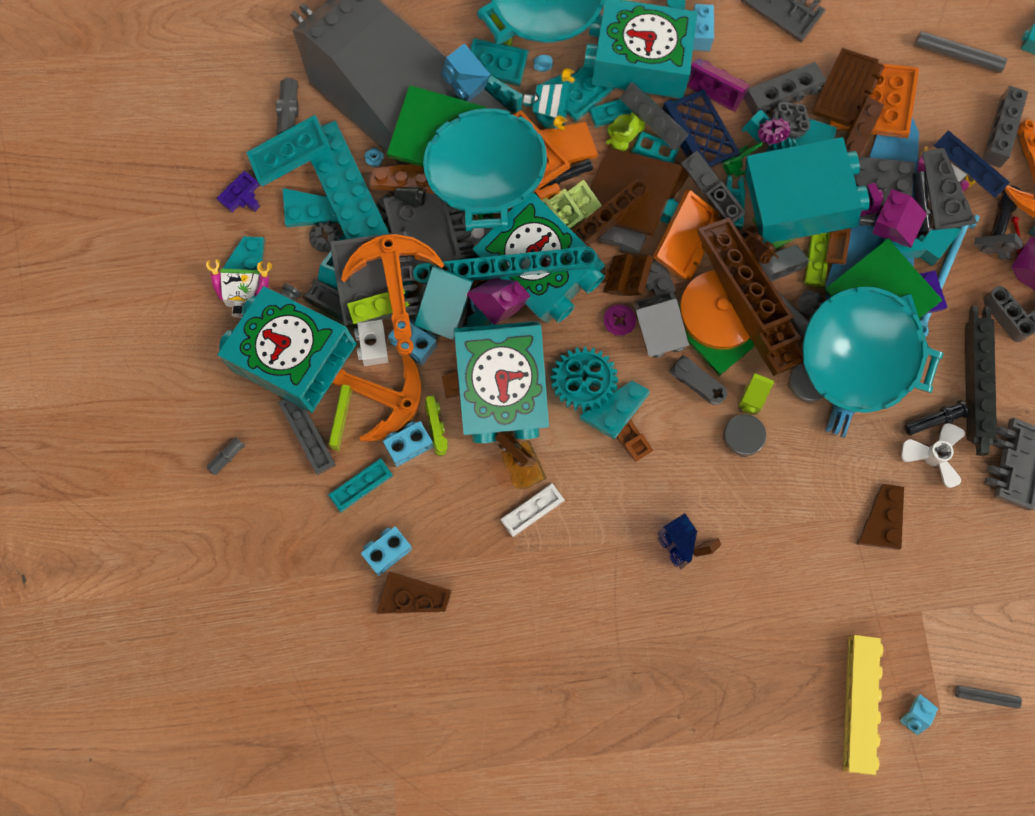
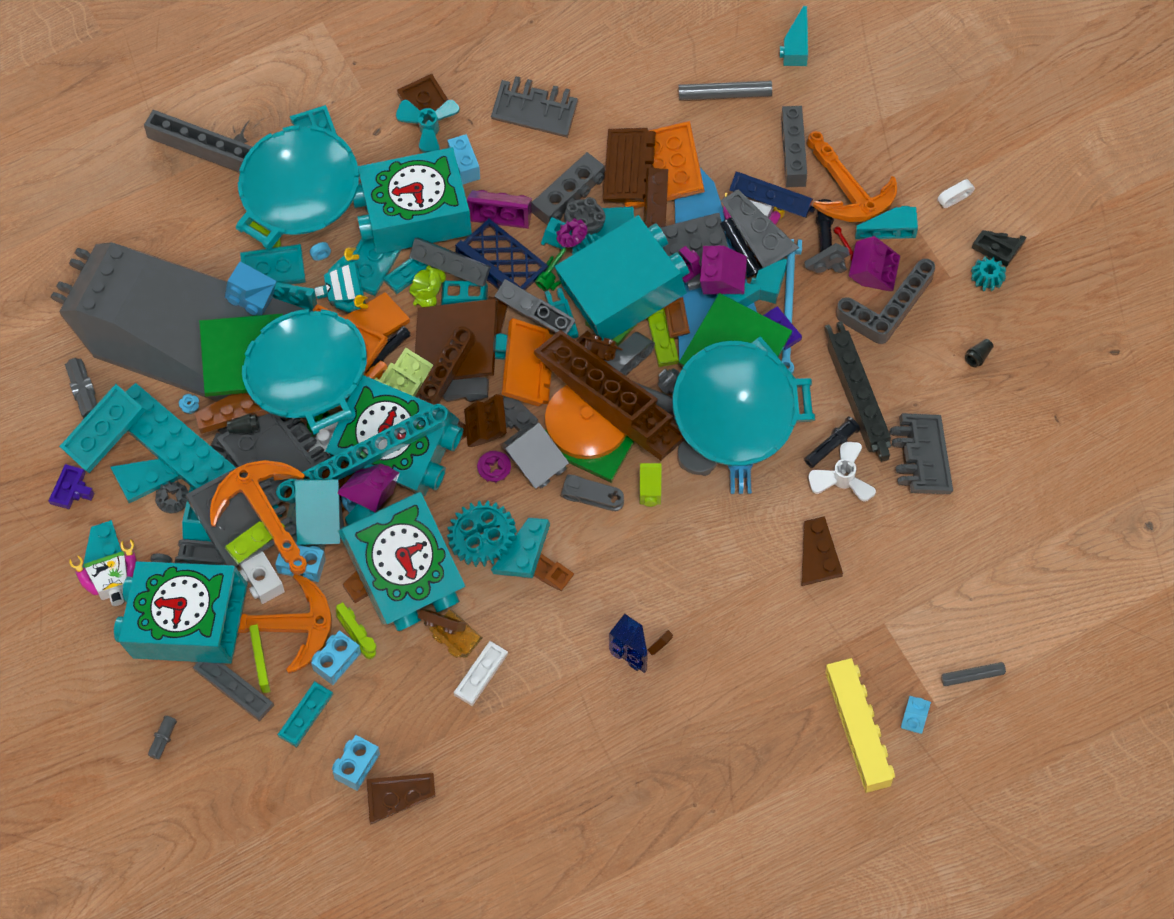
camera: 15 degrees left, 10 degrees down
dark grey tile [723,414,766,458] -> none

